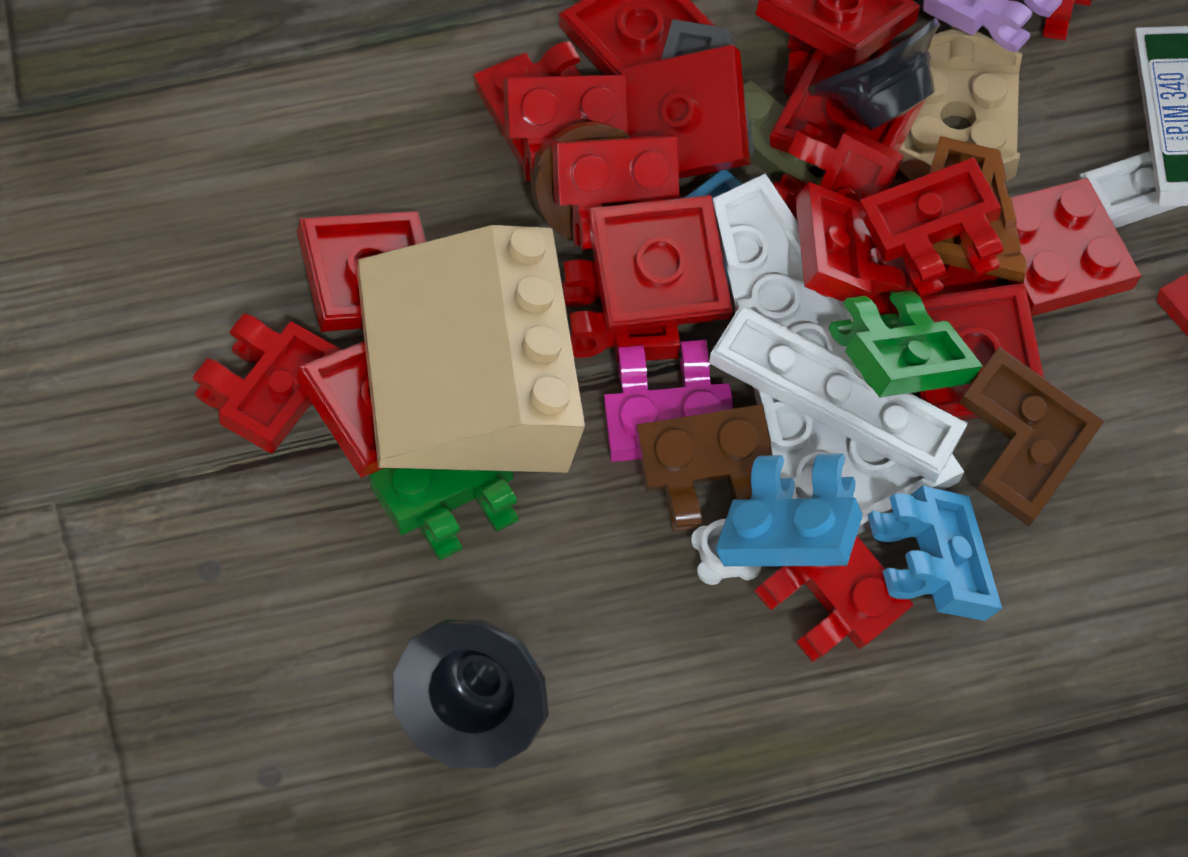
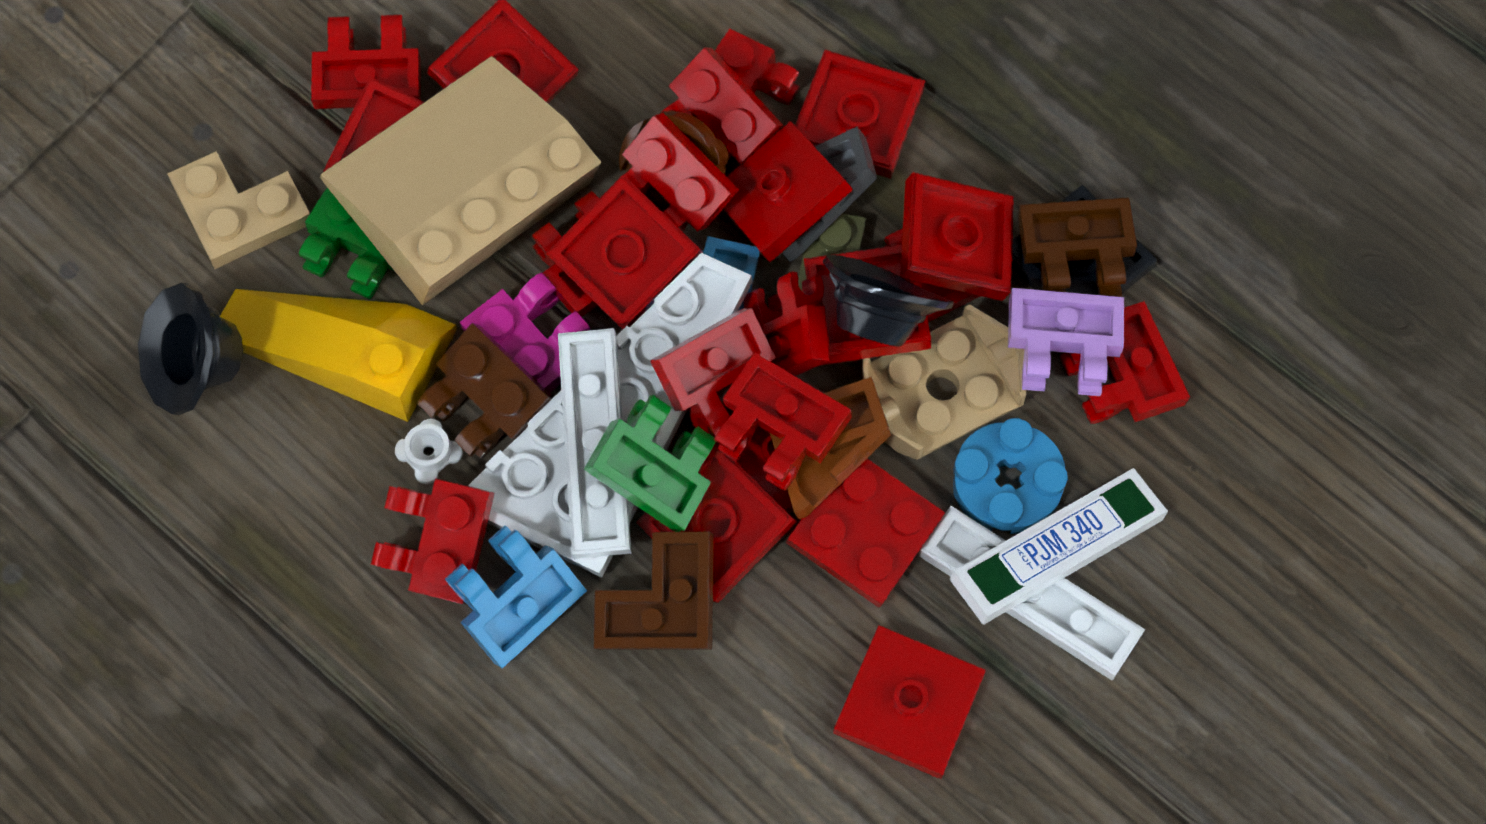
camera: 55 degrees right, 10 degrees up
dark azure plate [715,453,863,567] -> none
none -> tan plate [167,151,310,269]
none -> yellow wedge [220,289,457,422]
none -> dark azure plate [953,418,1068,534]

